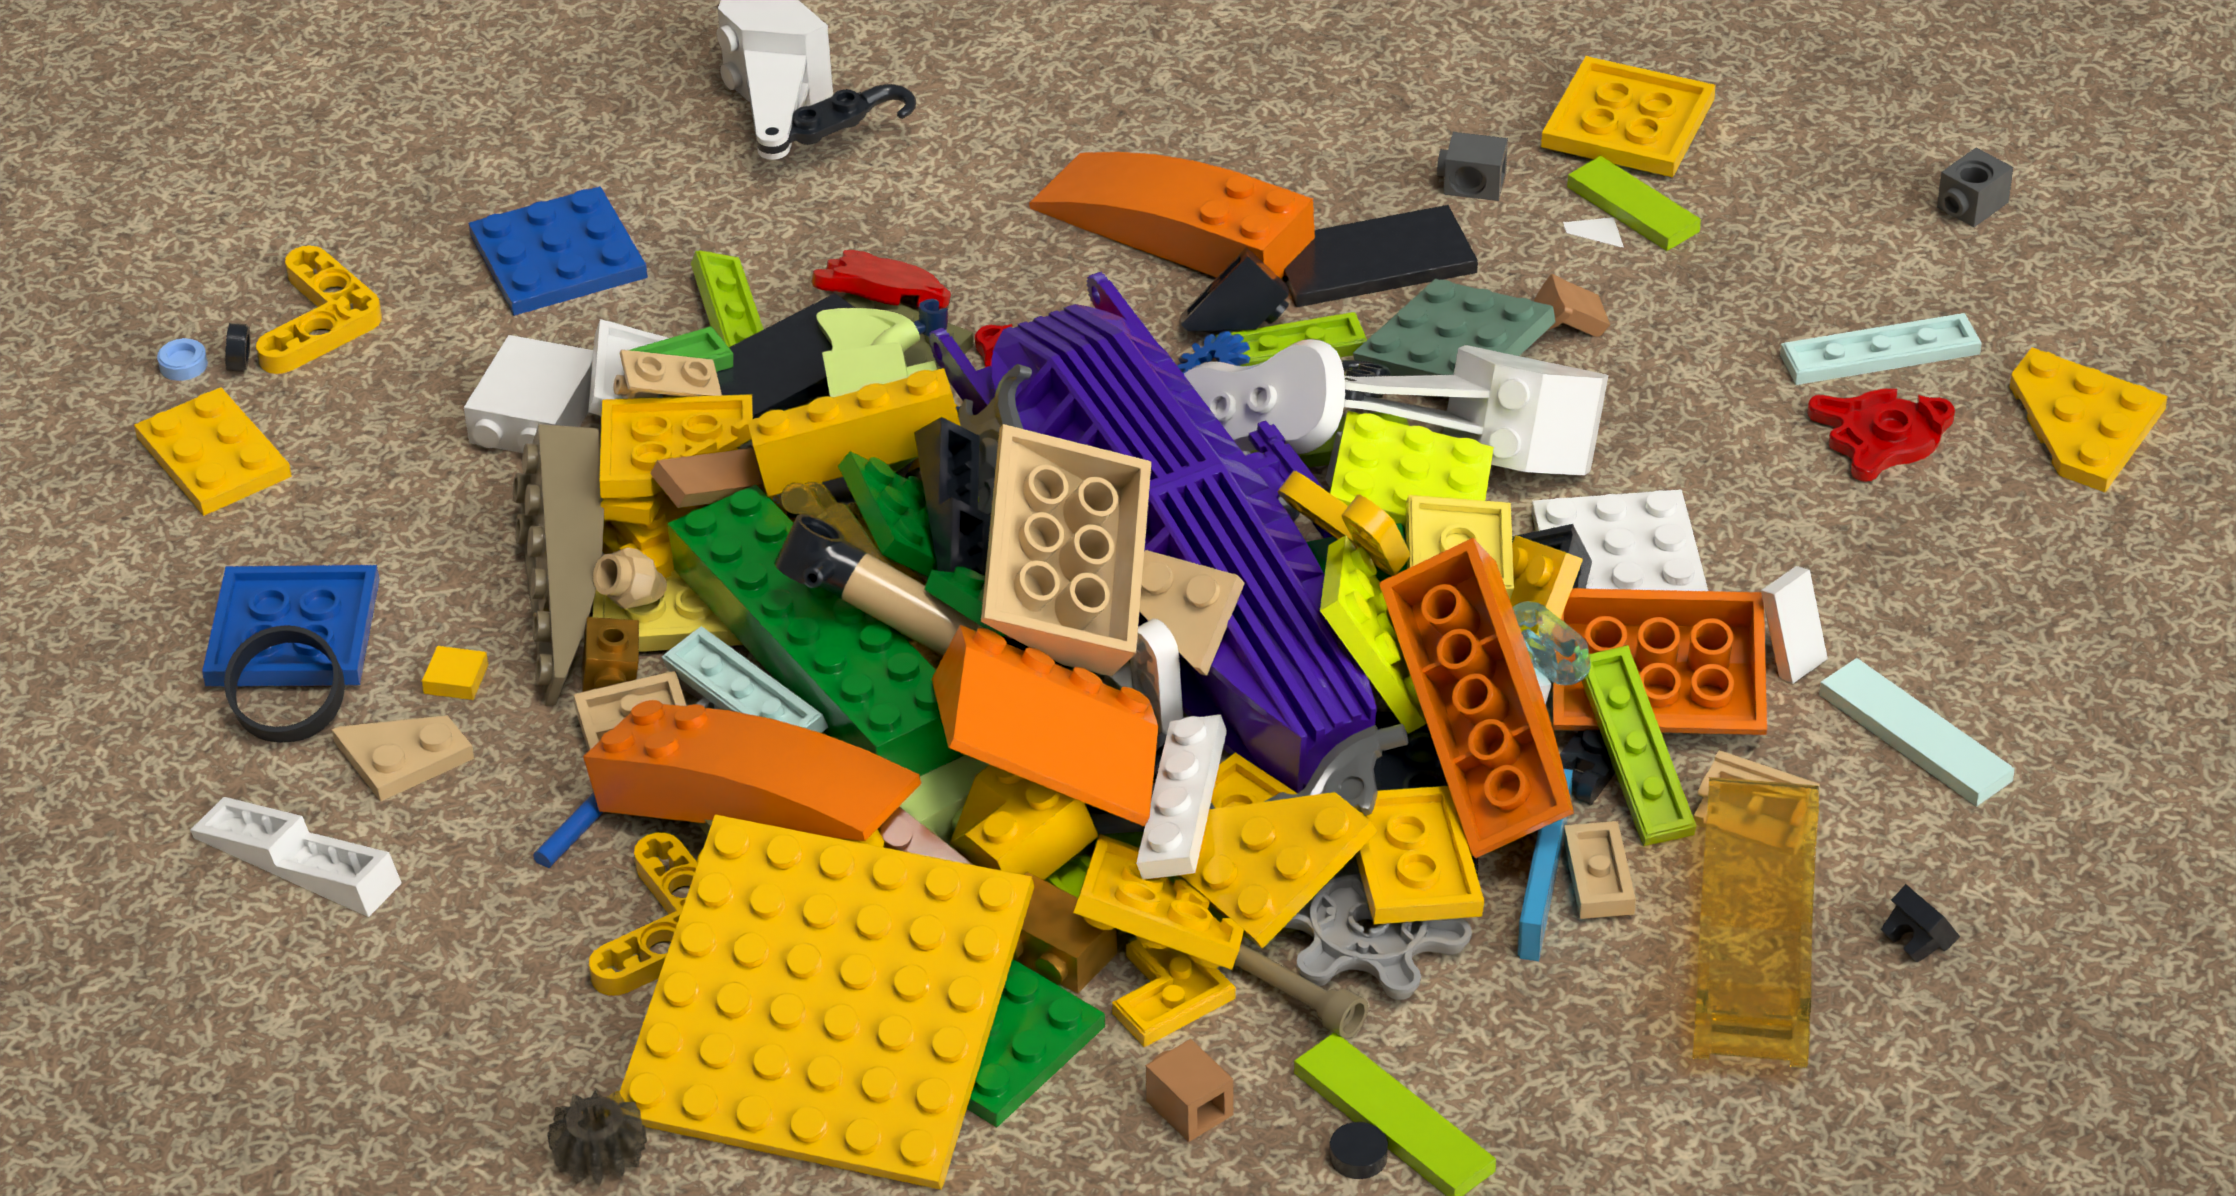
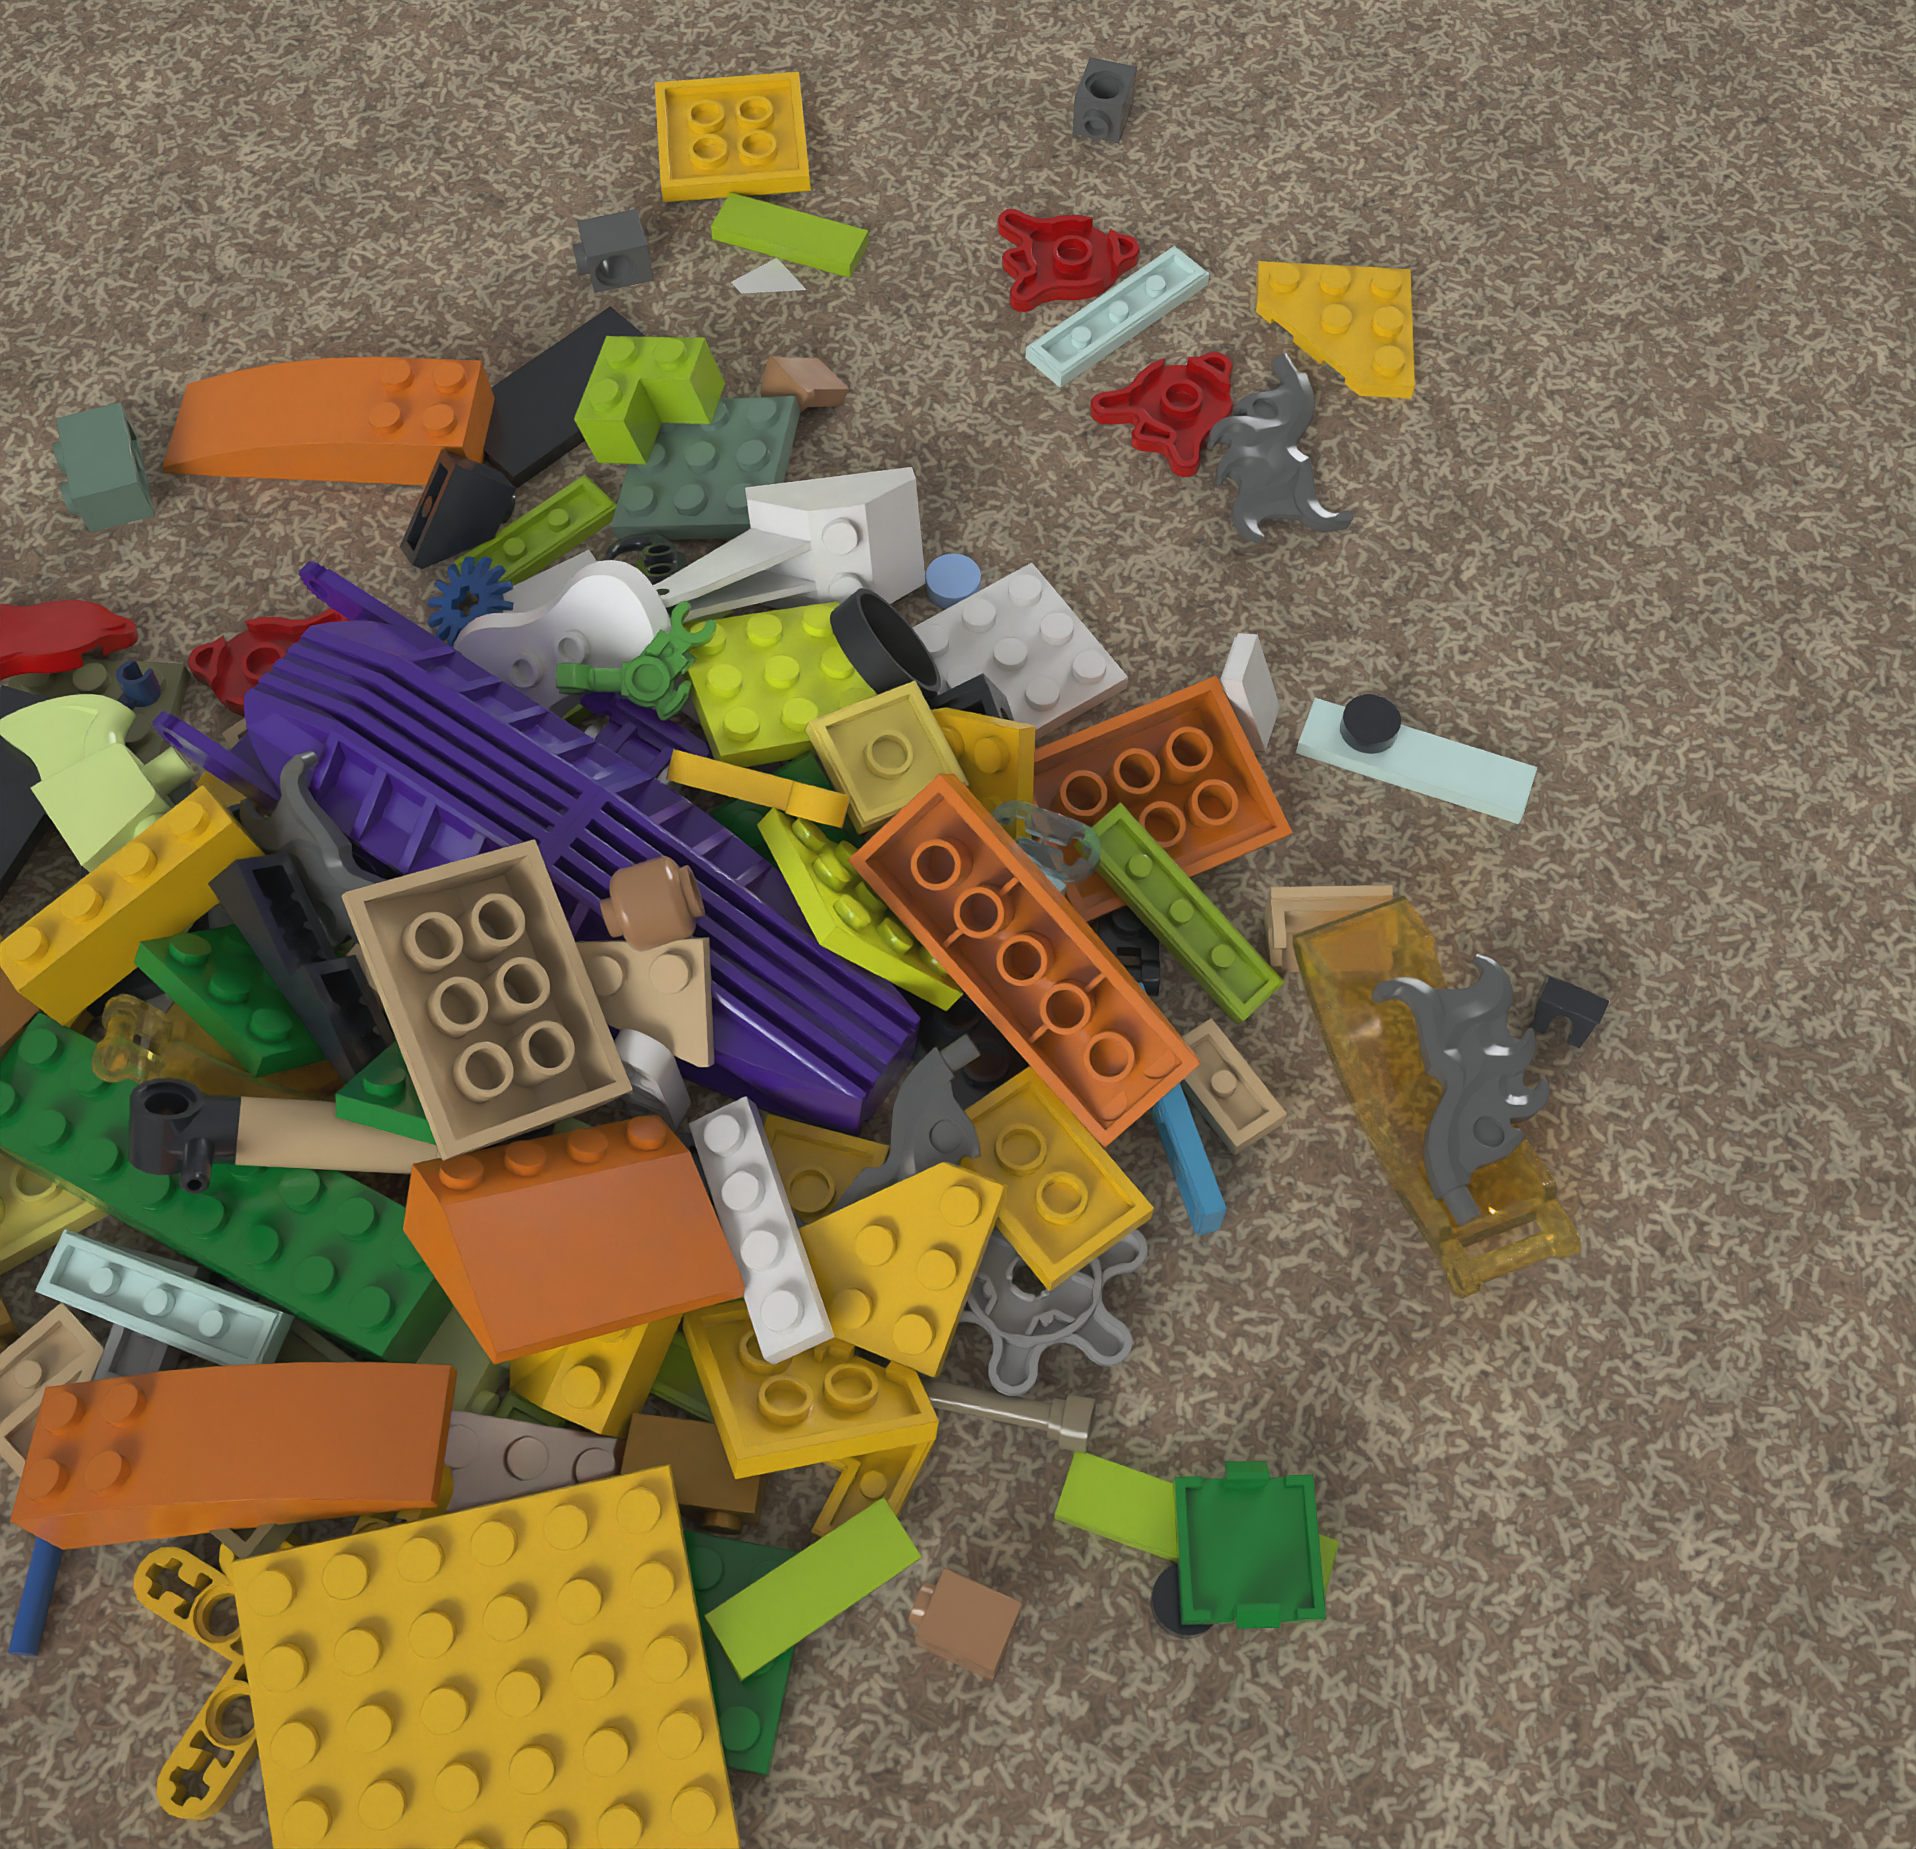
camera: 30 degrees left, 20 degrees up
none -> sand green brick [52,402,155,532]
none -> bright green piece [556,600,717,721]
none -> lime brick [574,336,725,465]
none -> medium nougat head [600,856,705,952]
none -> lime tile [703,1497,922,1682]
none -> black tyre [830,588,941,700]
none -> light blue tile [926,554,981,609]
none -> red tile [997,208,1140,312]
none -> green piece [1173,1461,1327,1629]
none -> dark grey piece [1207,353,1353,544]
none -> black tile [1340,694,1401,754]
none -> dark grey piece [1371,954,1550,1227]

